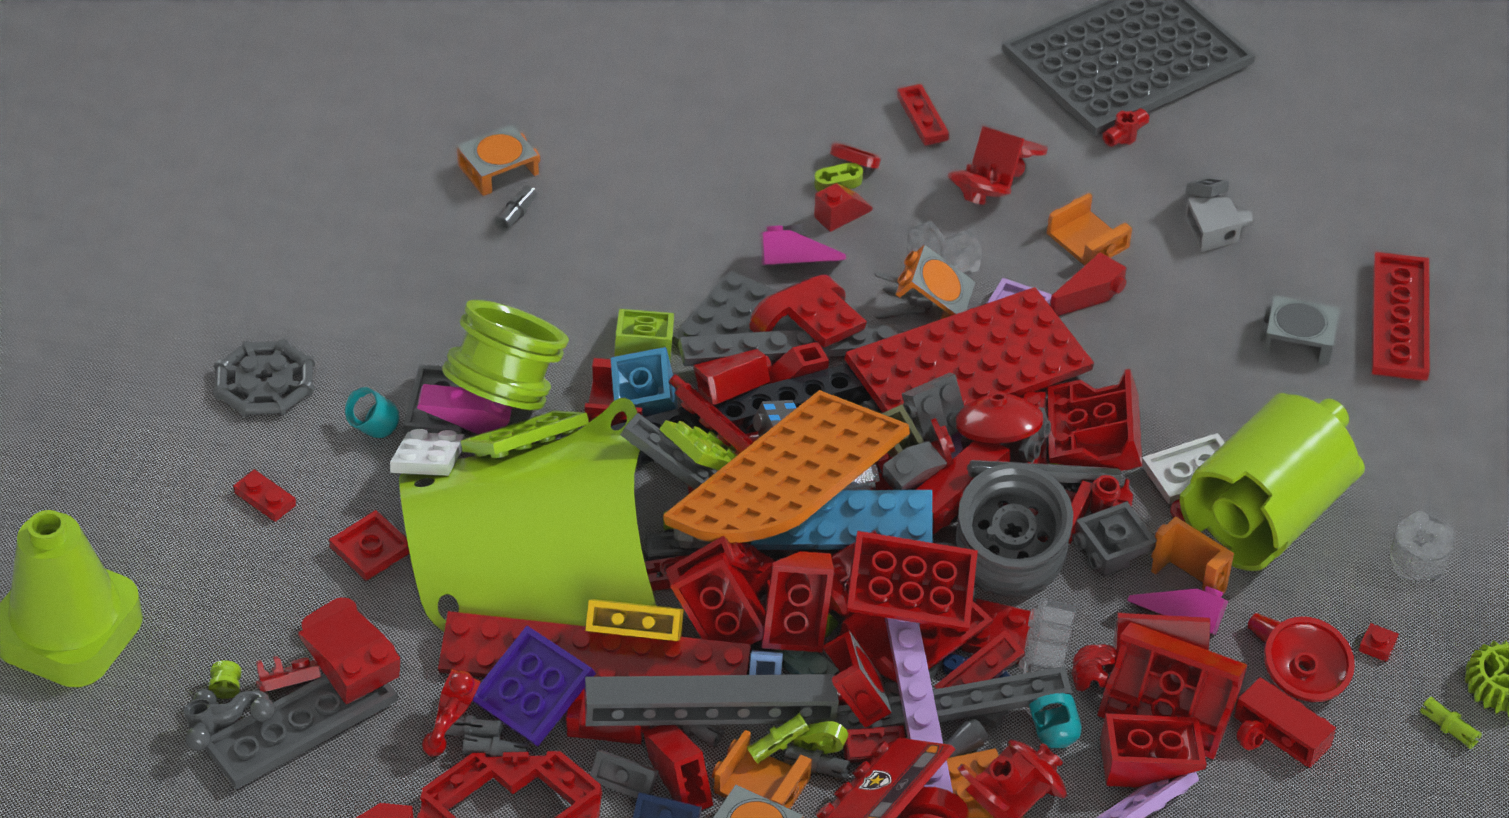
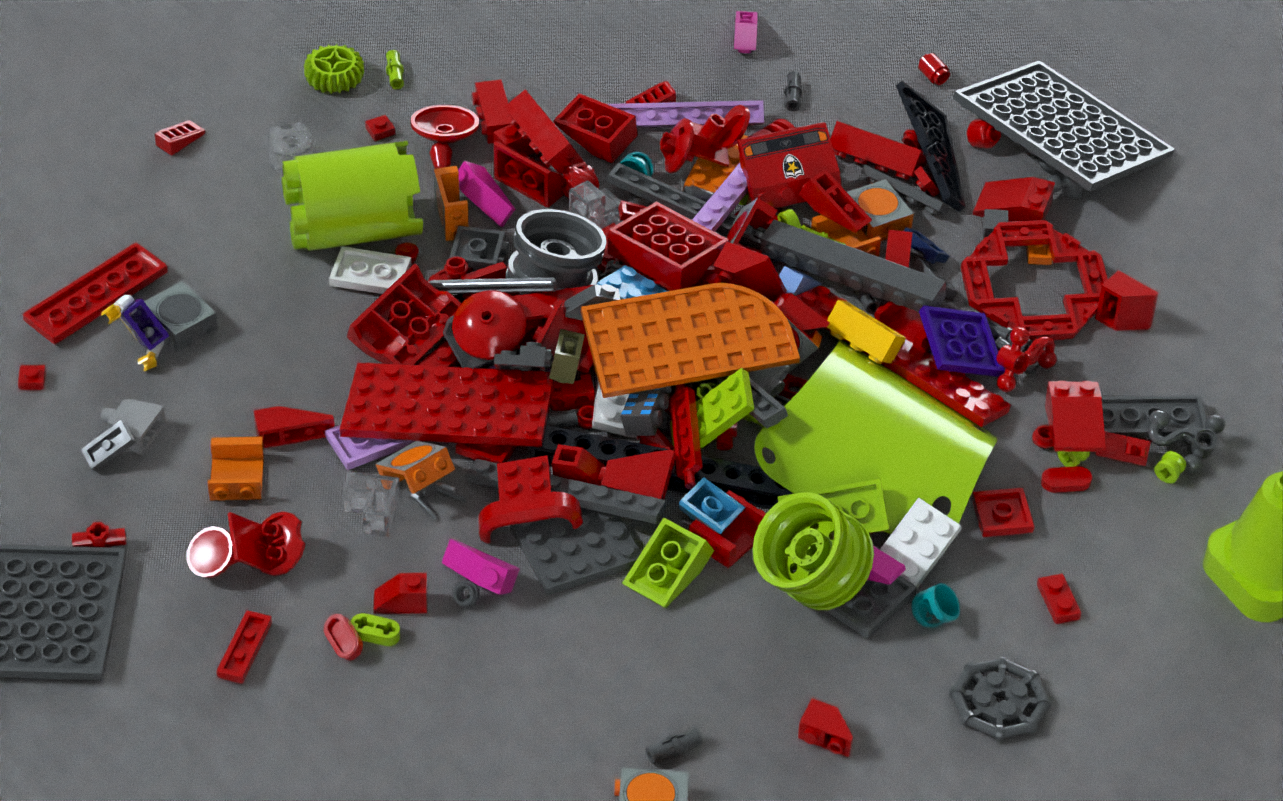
camera: 145 degrees left, 0 degrees up
none -> red plate [18,365,46,390]
none -> torso [101,295,169,372]
none -> red slope [798,698,853,757]
none -> red slope [799,169,872,233]

